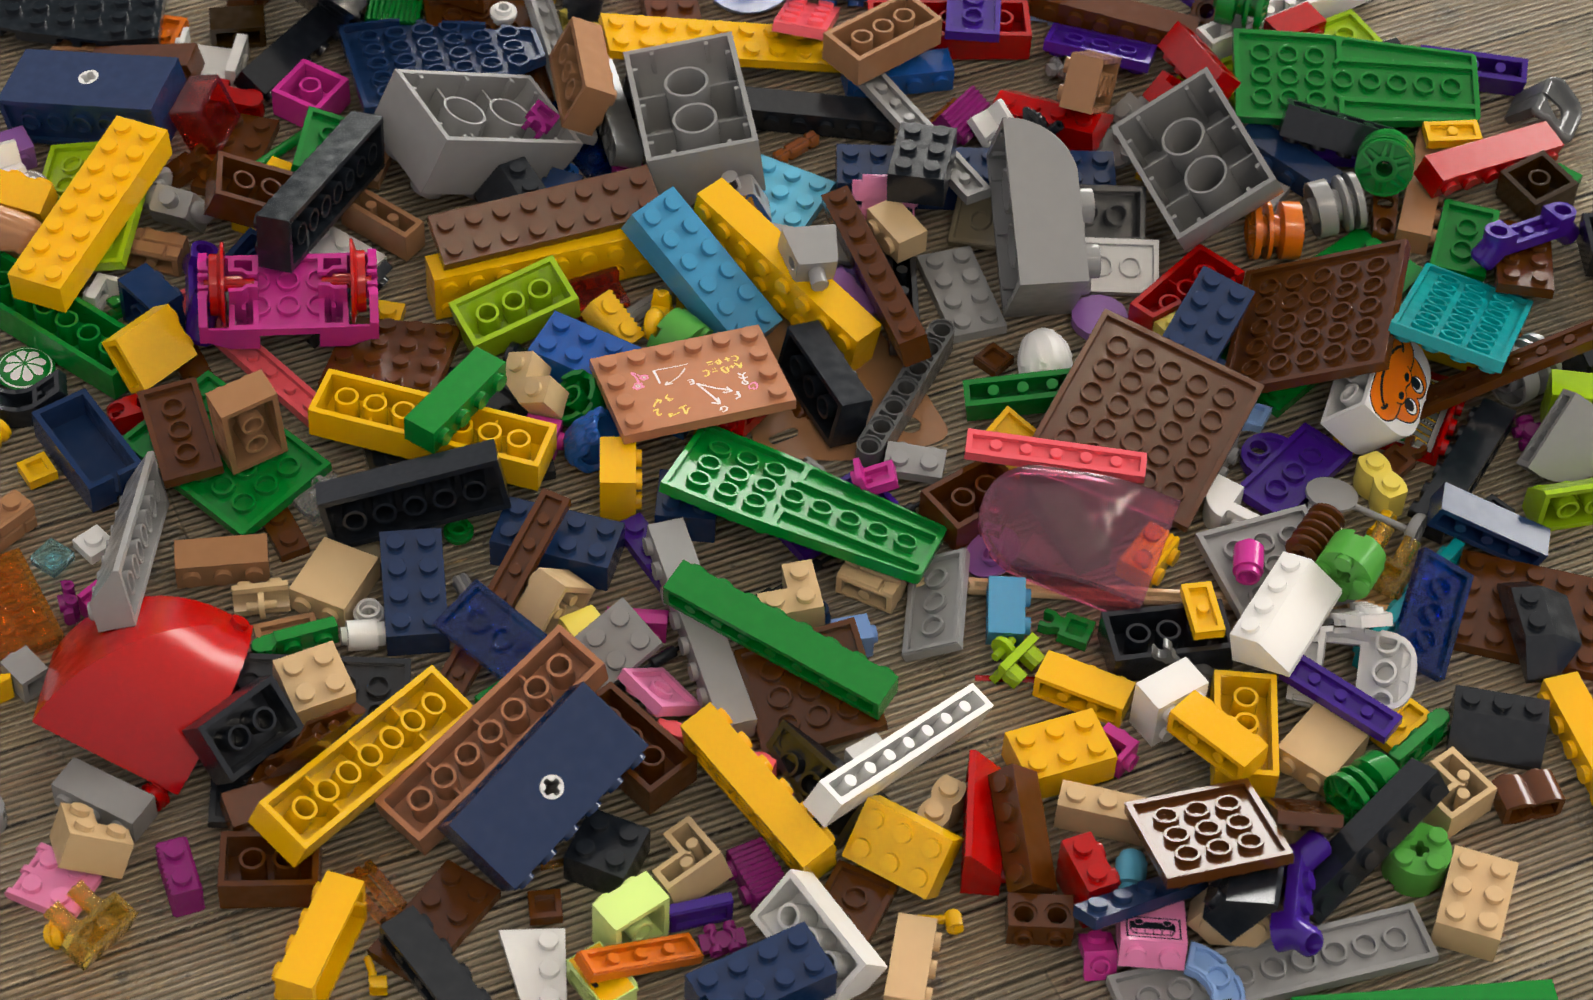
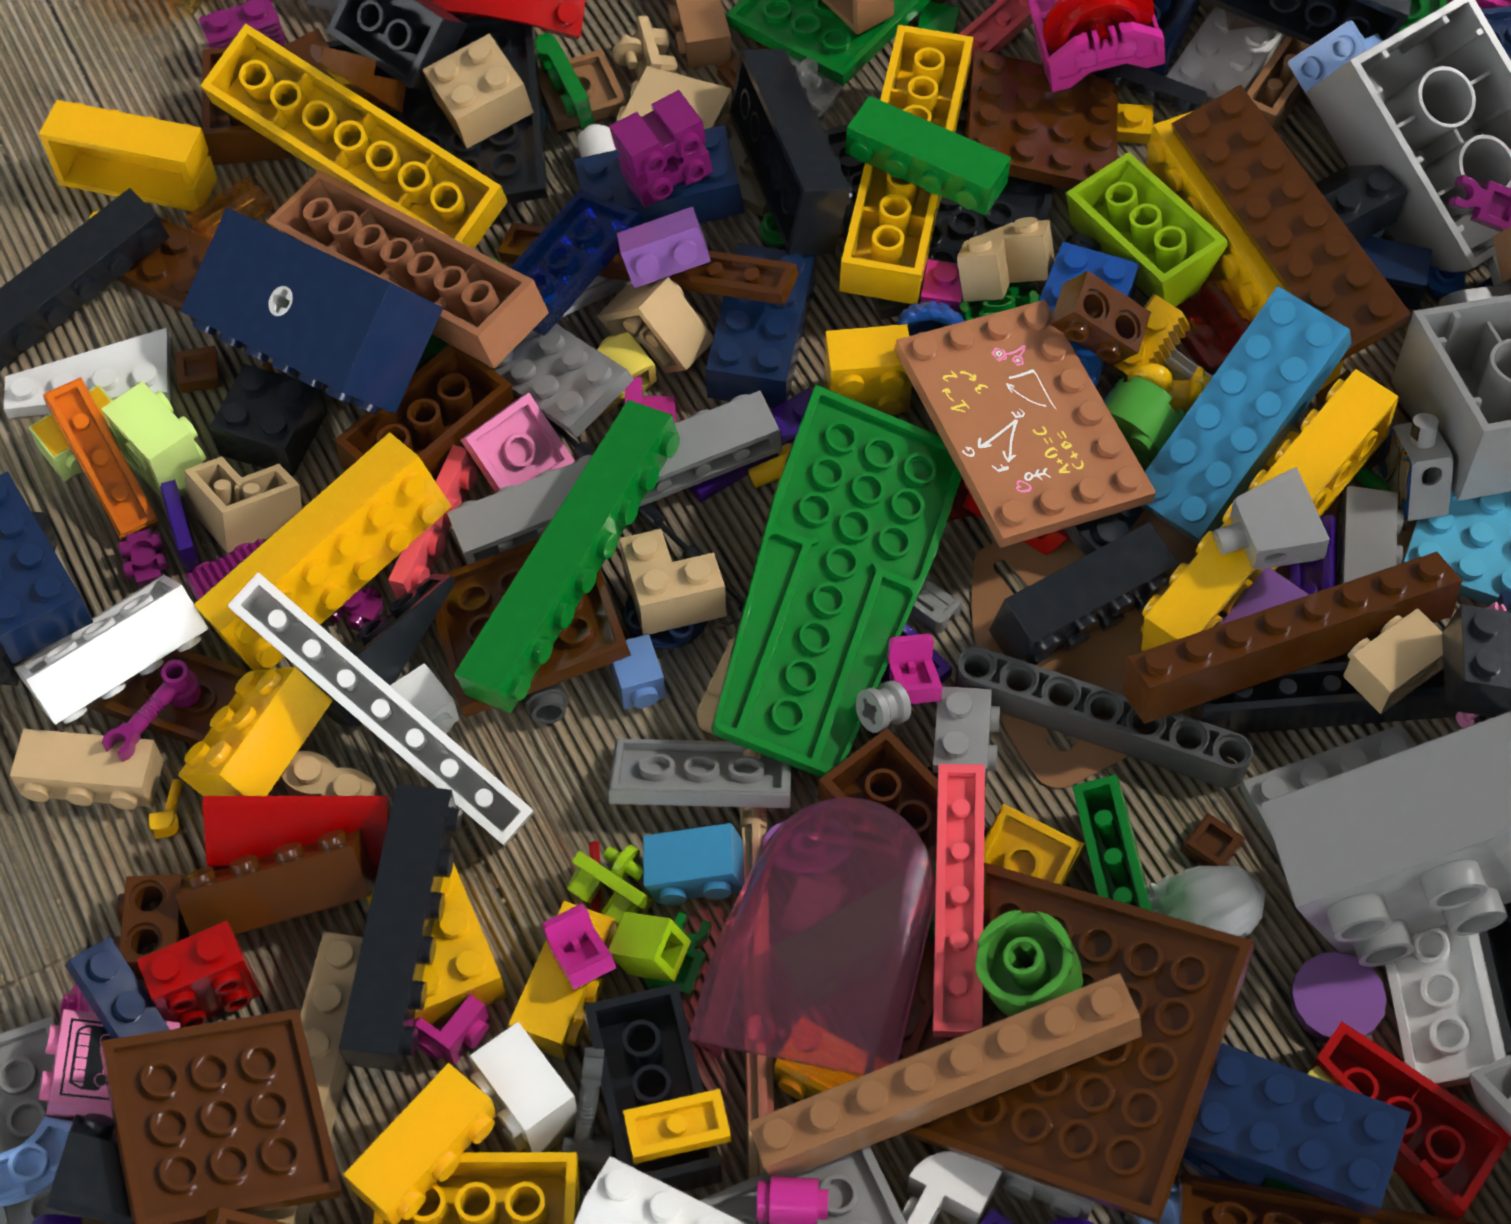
camera: 90 degrees right, 10 degrees up
none -> magenta brick [102,660,202,762]
none -> black brick [339,784,462,1072]
none -> dark pink bracket [542,904,616,989]
none -> lime brick [608,912,691,982]
none -> magenta brick [609,90,713,208]
none -> medium lavender brick [617,206,711,288]
none -> medium nougat brick [748,973,1142,1178]
none -> light grey wheel [856,680,911,733]
none -> bright green brick [975,910,1083,1017]
none -> reddish brown brick [1050,270,1151,365]
none -> light blue bracket [1288,21,1383,94]

